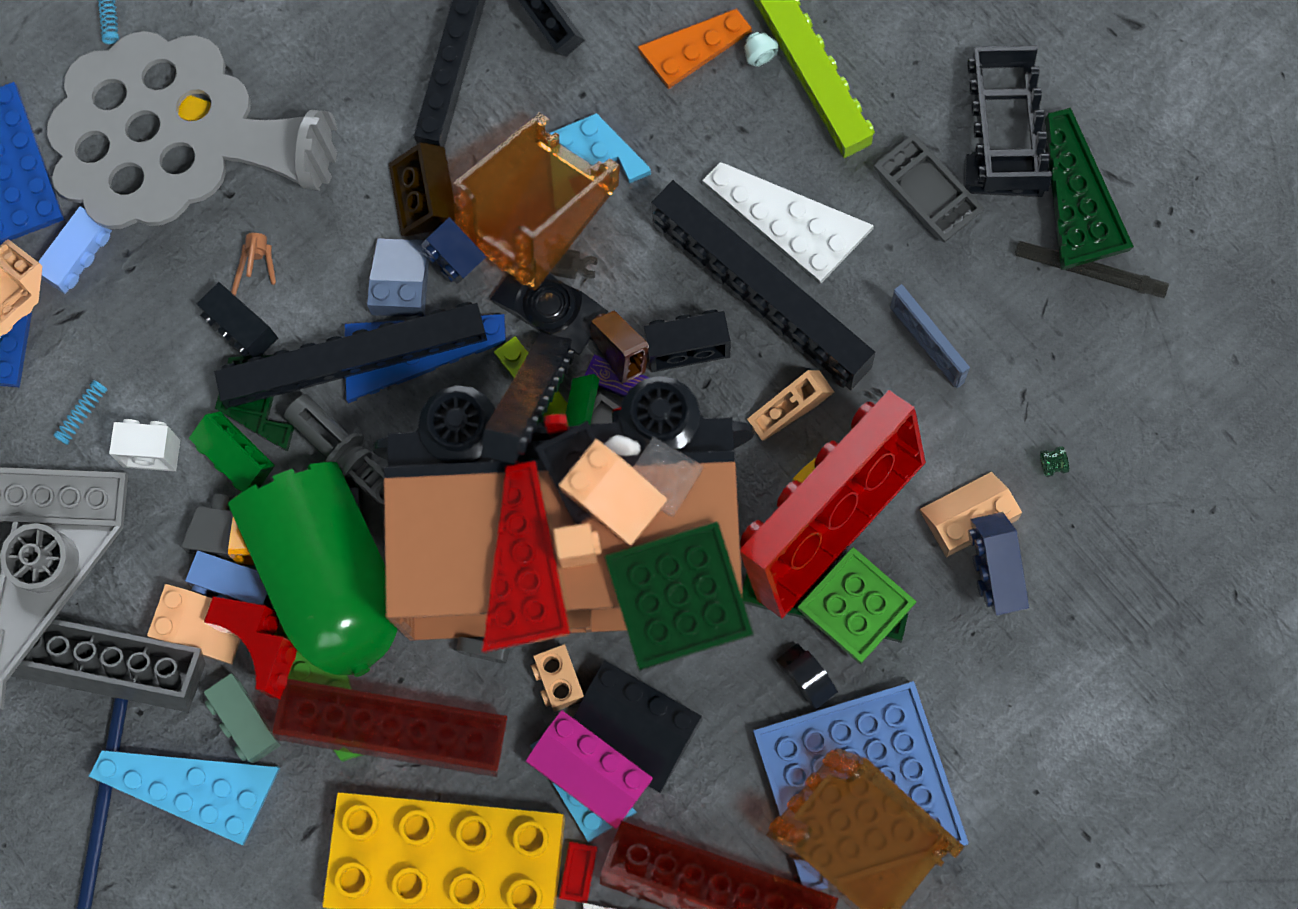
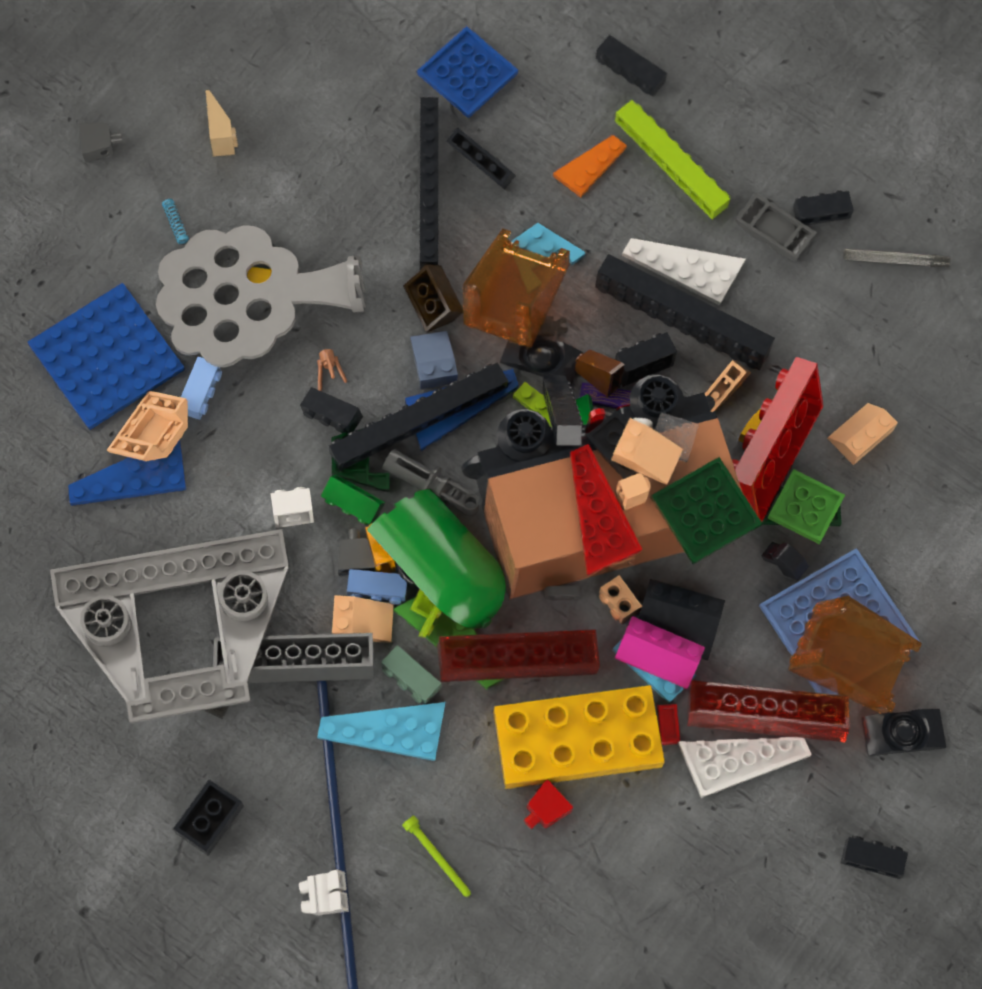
camera: 25 degrees left, 5 degrees down
medium azure piece [53,380,108,445] -> none
red arch [204,596,297,700] -> none
dark blue brick [421,217,487,284] -> none
light aqua cone [744,32,778,66] -> none
sand blue tile [890,284,970,388] -> none
black window [968,46,1052,192] -> none
dark blue brick [968,512,1029,616] -> none
clear green wheel [1040,446,1069,477] -> none
dark green wing [1044,108,1134,270] -> none

